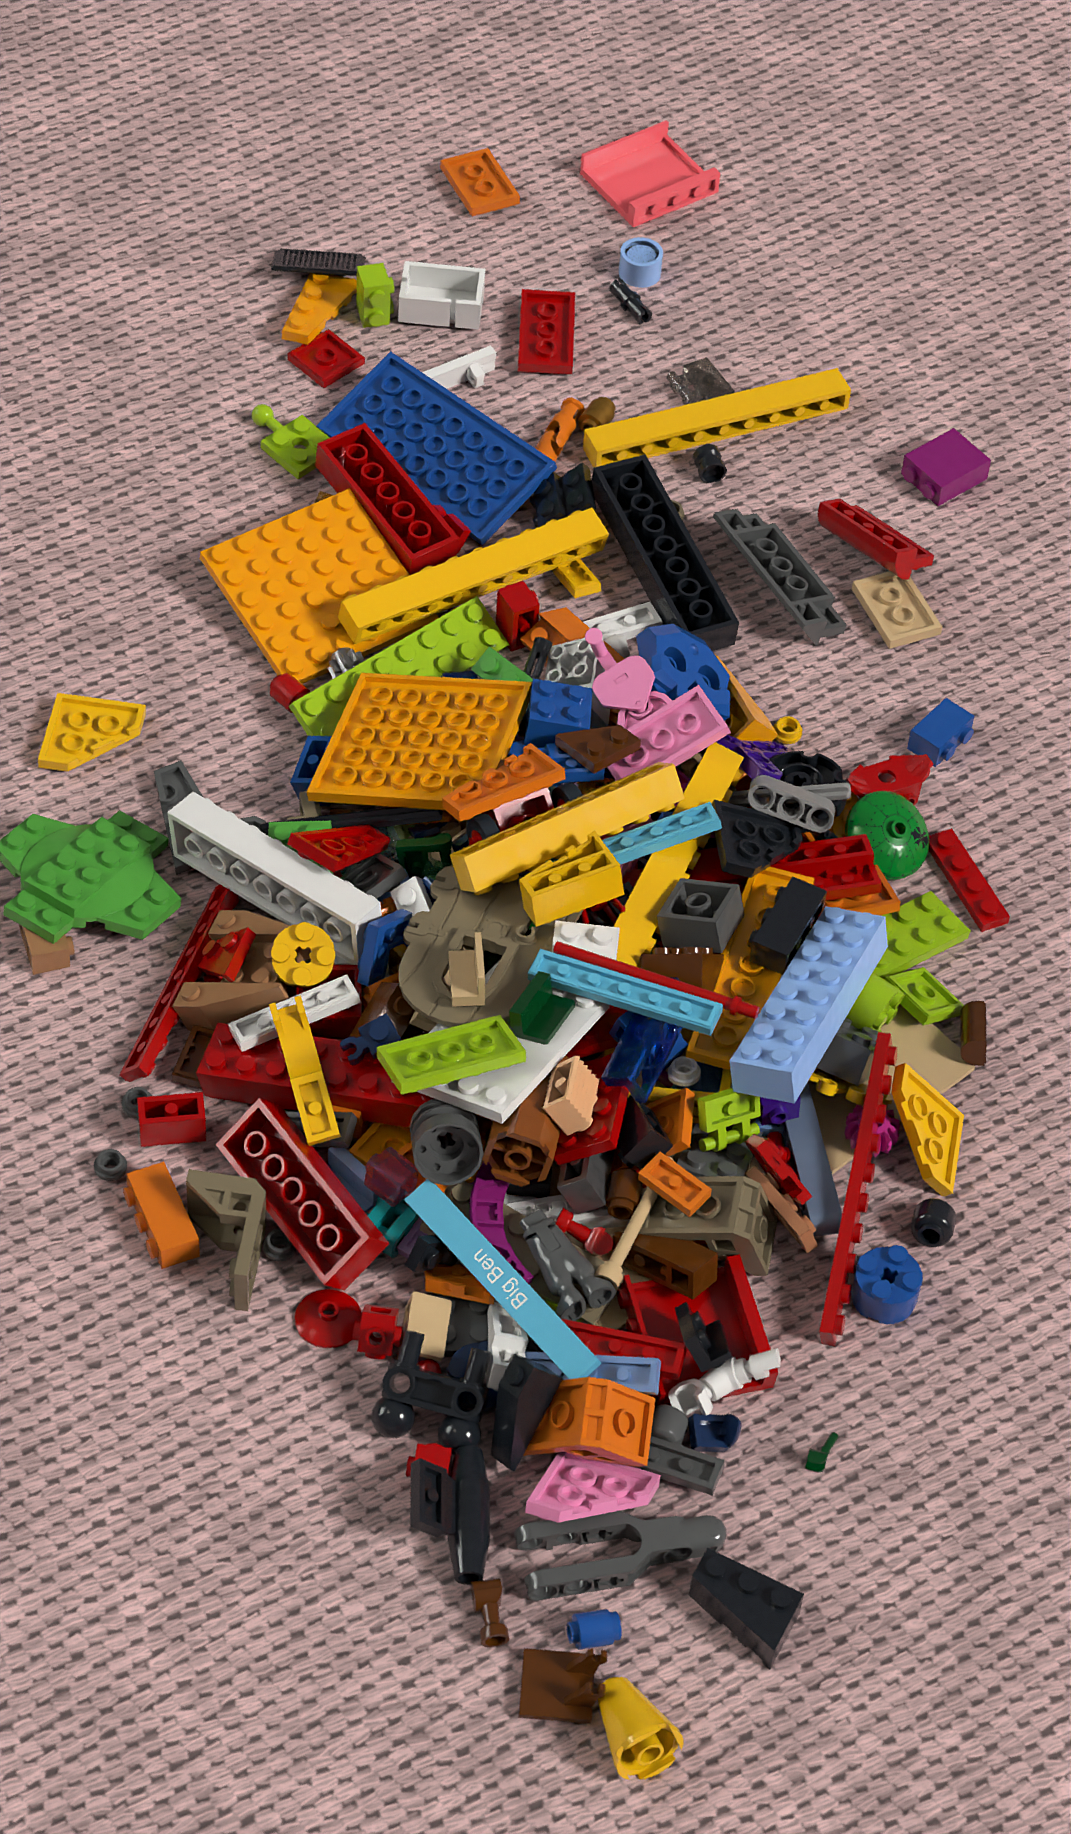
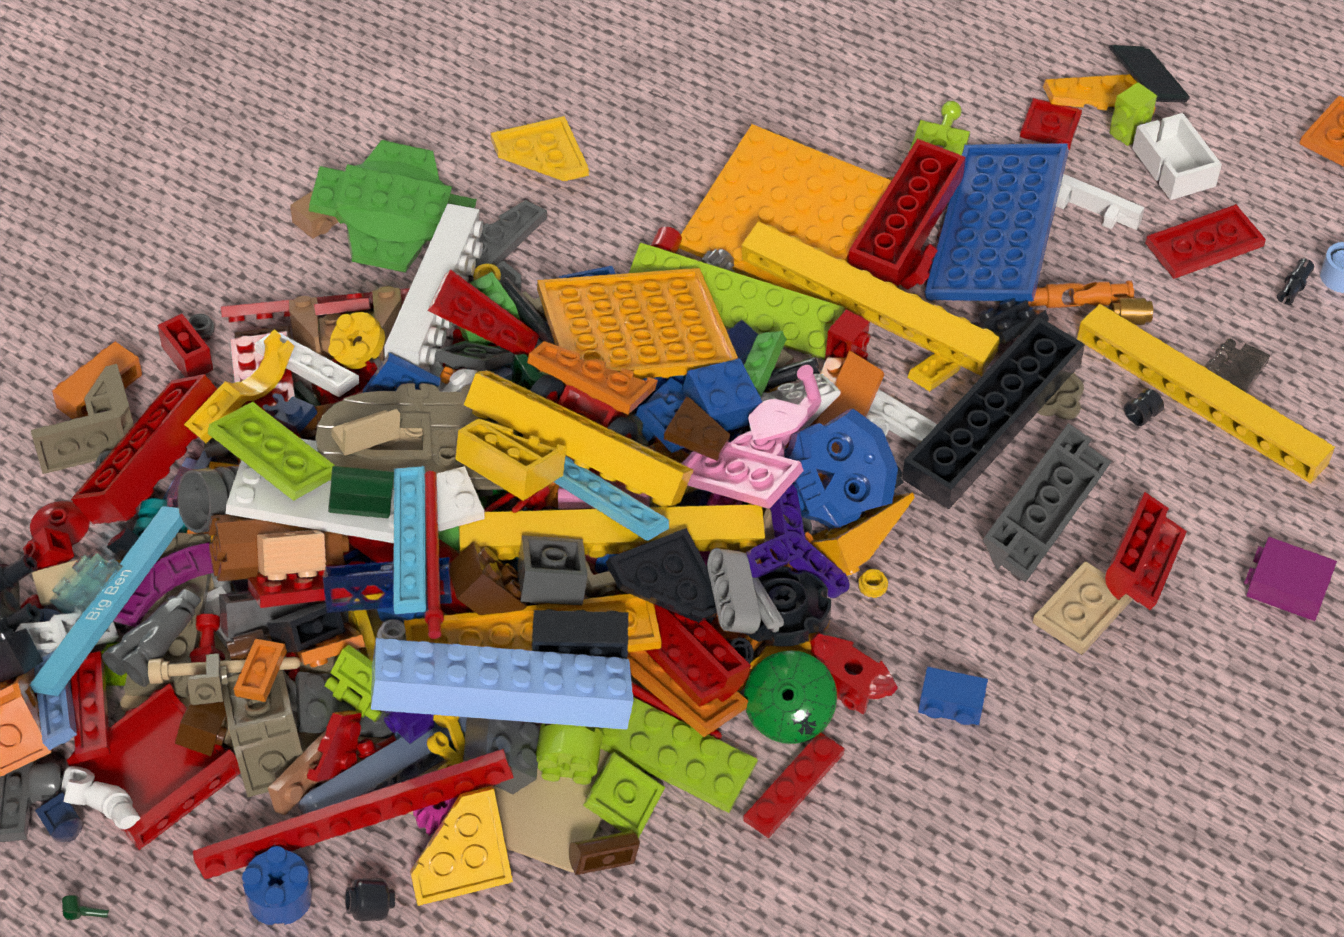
camera: 65 degrees right, 0 degrees up
dark grey plate [94,1149,127,1181] -> none
black bracket [675,1302,732,1373] -> none
none -> clear light blue plate [49,553,123,614]
none -> dark tan bracket [187,654,228,705]

